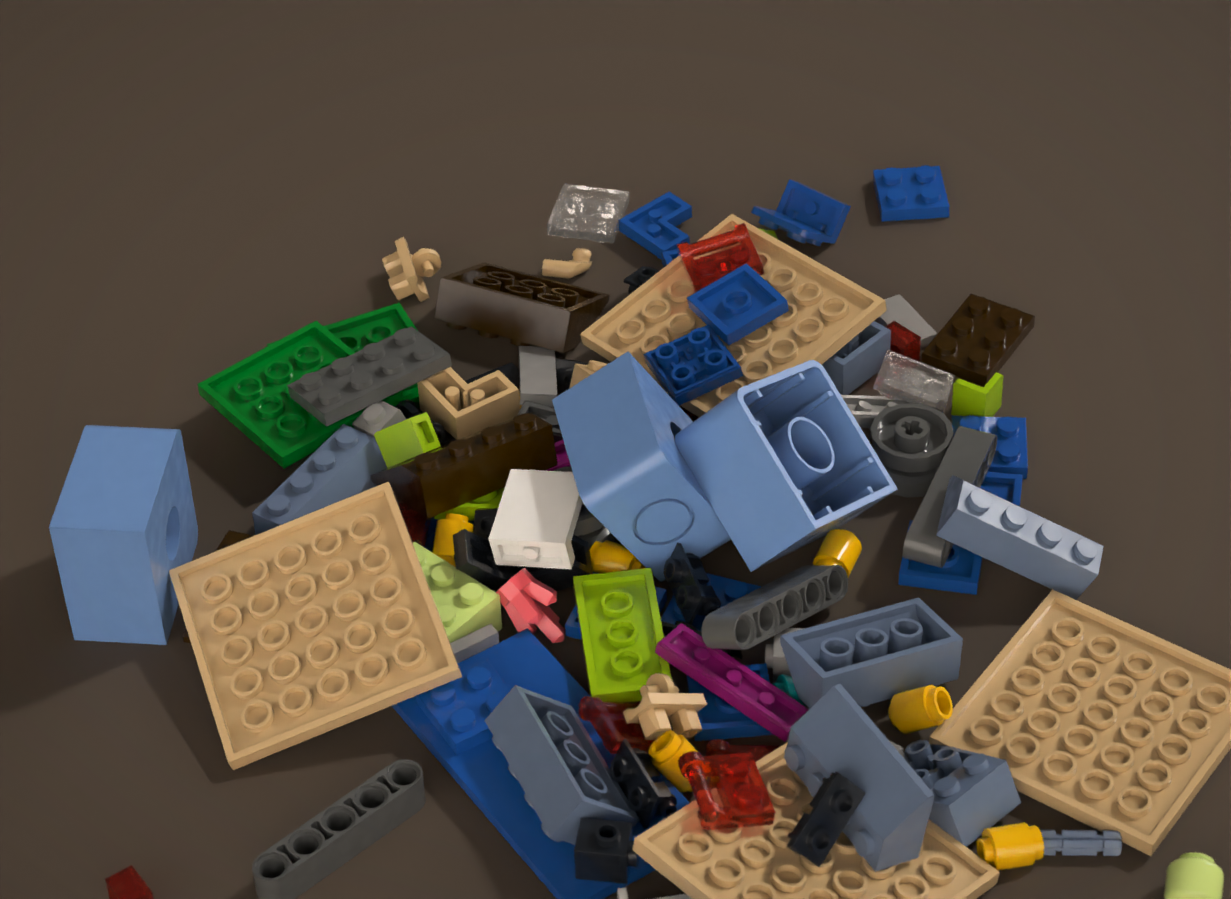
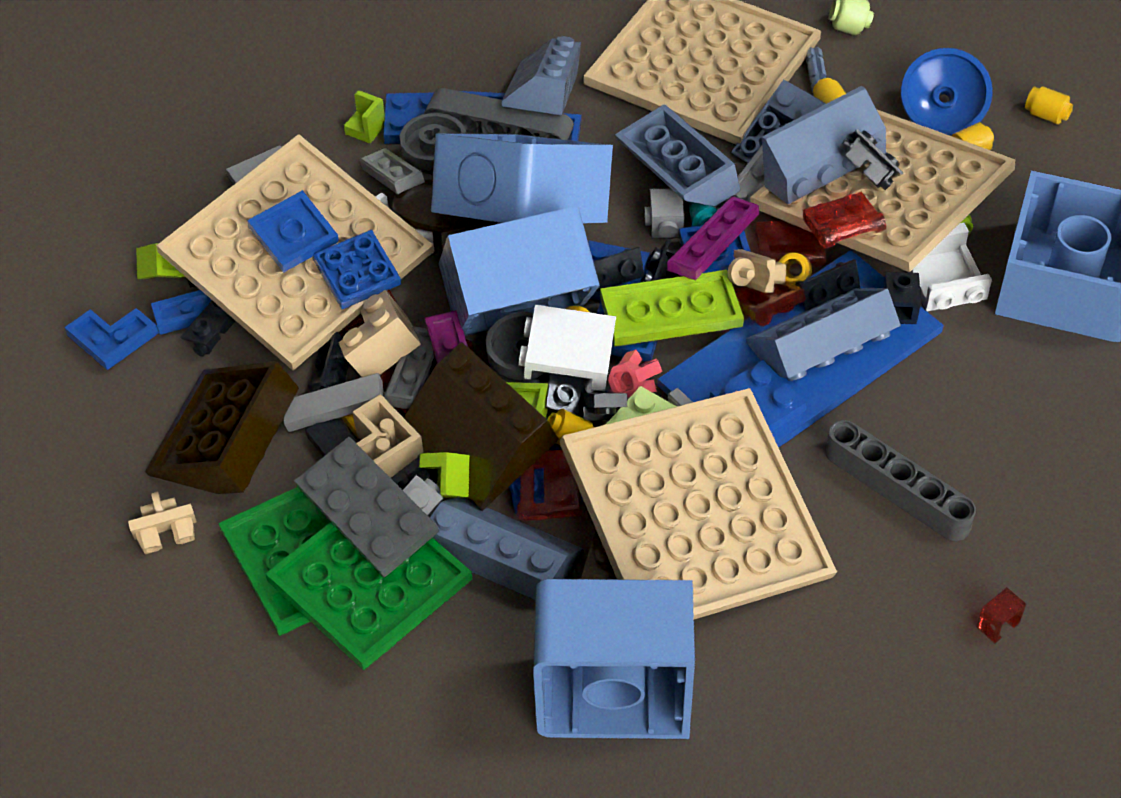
camera: 95 degrees left, 10 degrees up
tan arm [542,248,592,279] -> none
clear plate [547,183,630,243] -> none
clear red plate [677,223,764,293] -> none
dark grey beam [702,565,848,650] -> none
blue bracket [751,179,851,246] -> none
blue plate [873,165,950,222] -> none
clear plate [873,349,955,413] -> none
yellow brick [888,685,953,734] -> none
dark brown plate [921,293,1035,387] -> none

